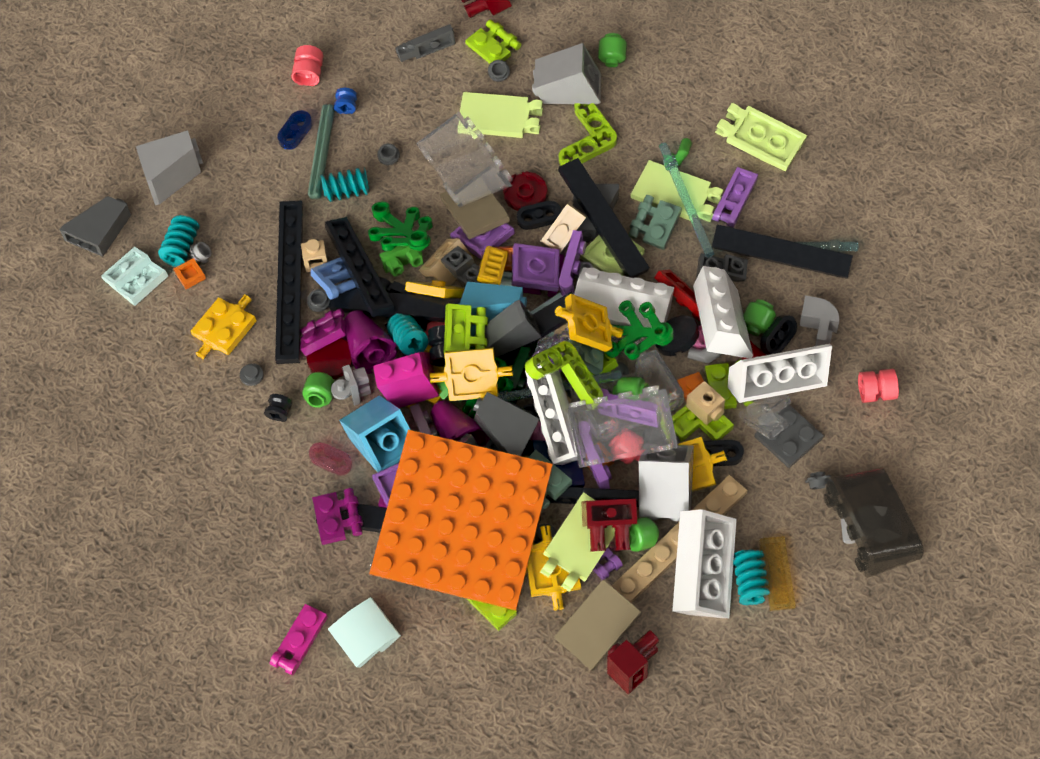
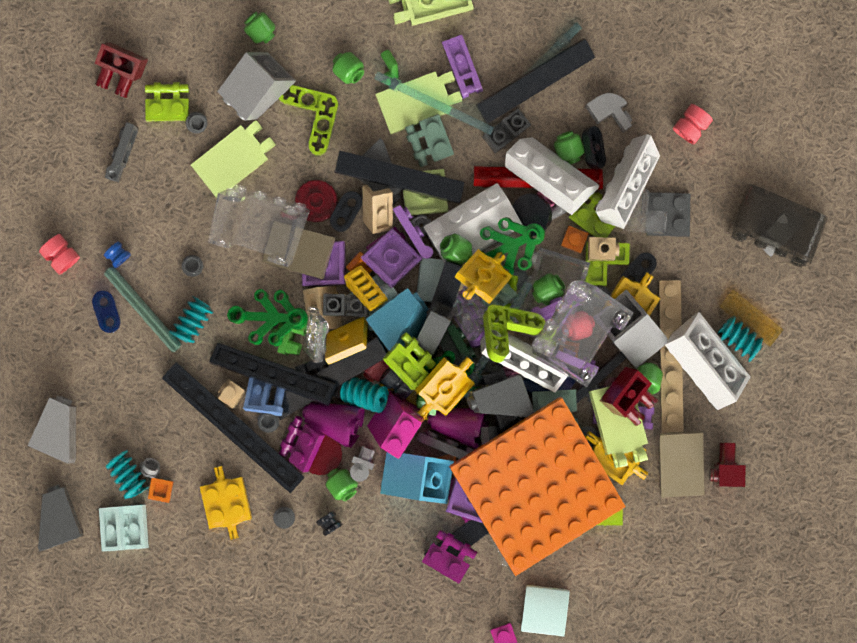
camera: 55 degrees left, 25 degrees up
clear pink beam [309,442,352,476] -> none
dark grey plate [805,472,832,490] -> none
none -> clear plate [302,307,329,363]
none -> bright green head [332,52,364,84]
none -> bright green head [440,233,473,265]

